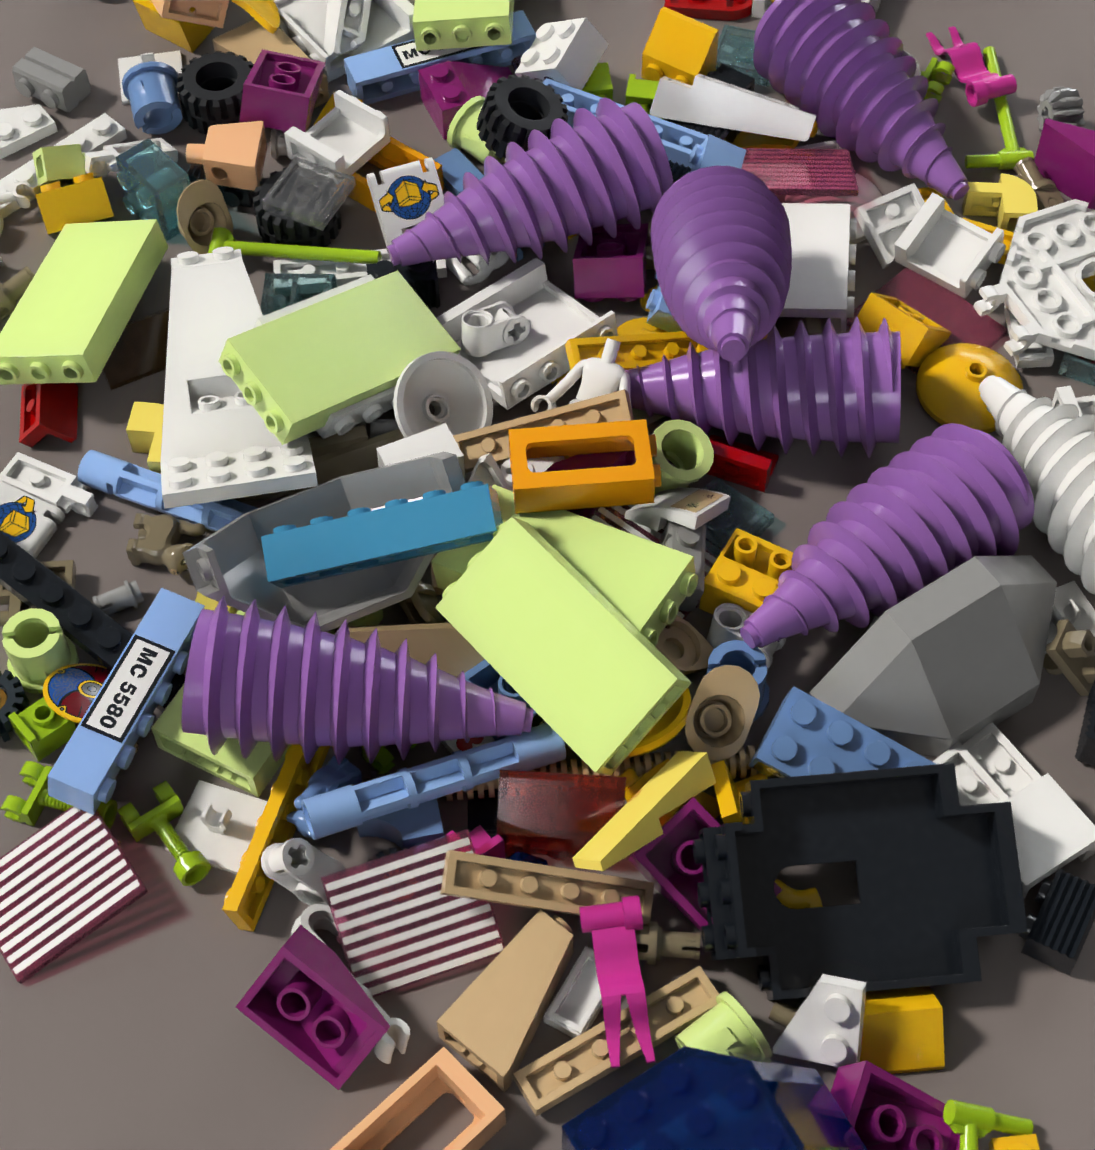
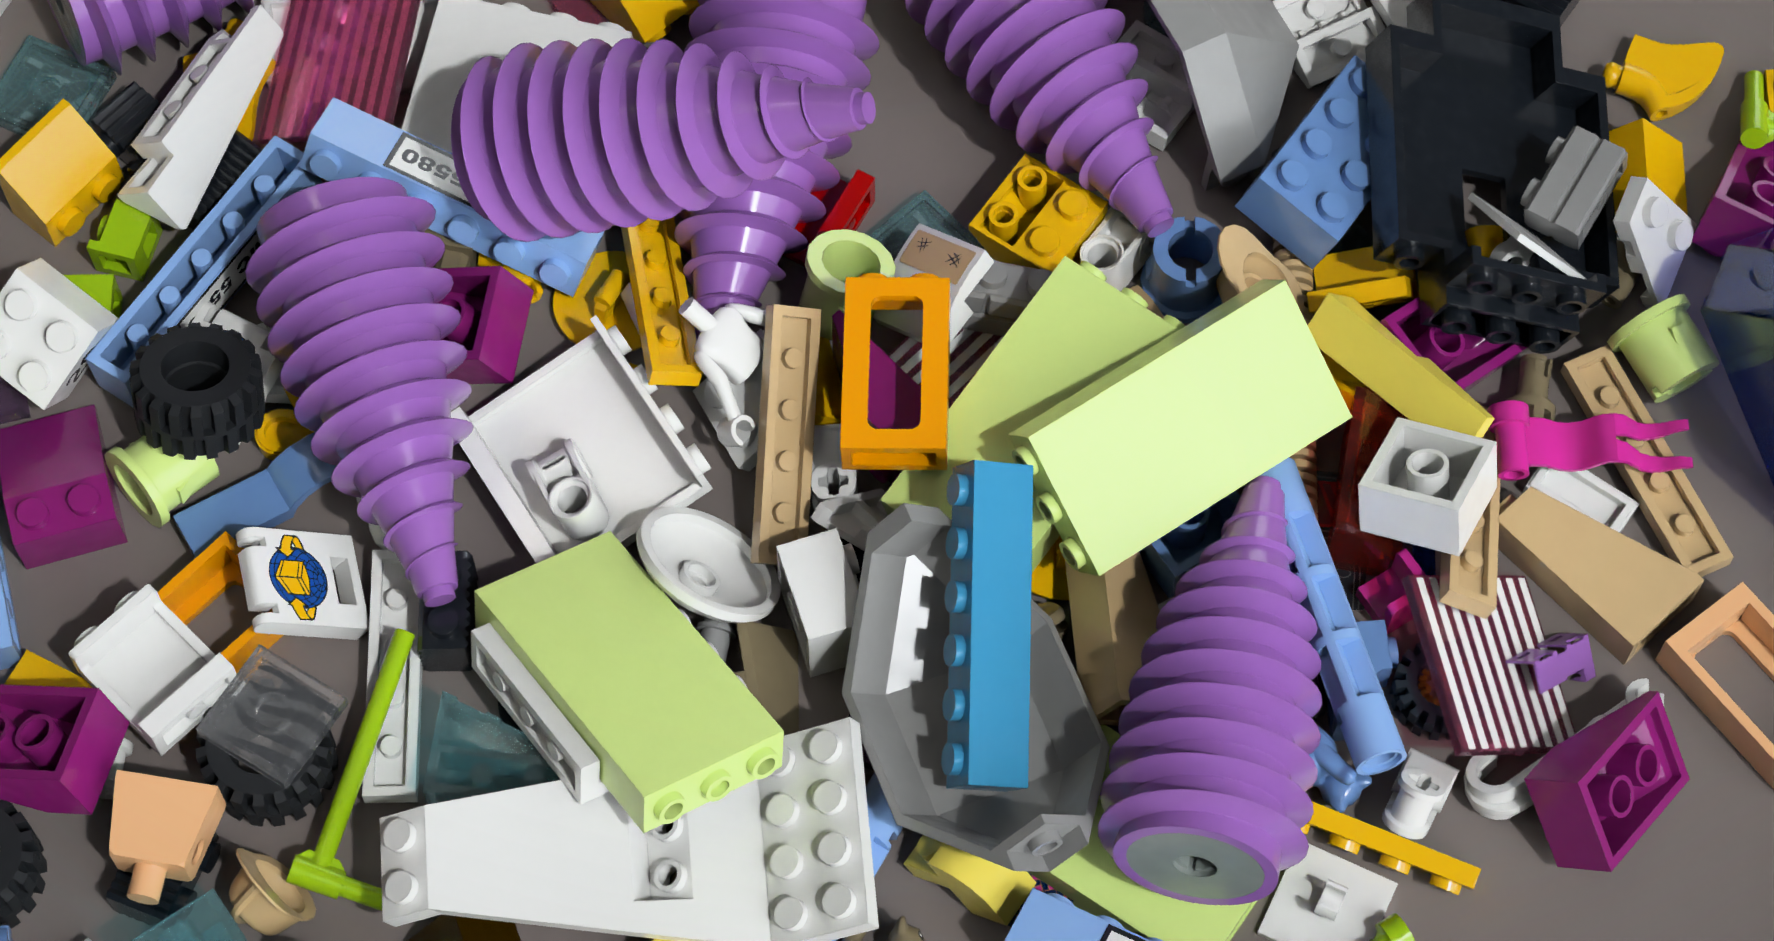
camera: 85 degrees left, 10 degrees up
none -> white brick [1358,417,1497,556]
none -> white piece [1468,192,1587,280]
none -> medium lavender piece [1505,633,1596,694]
none -> light grey brick [1520,126,1628,250]
none -> yellow arm [1602,34,1724,121]

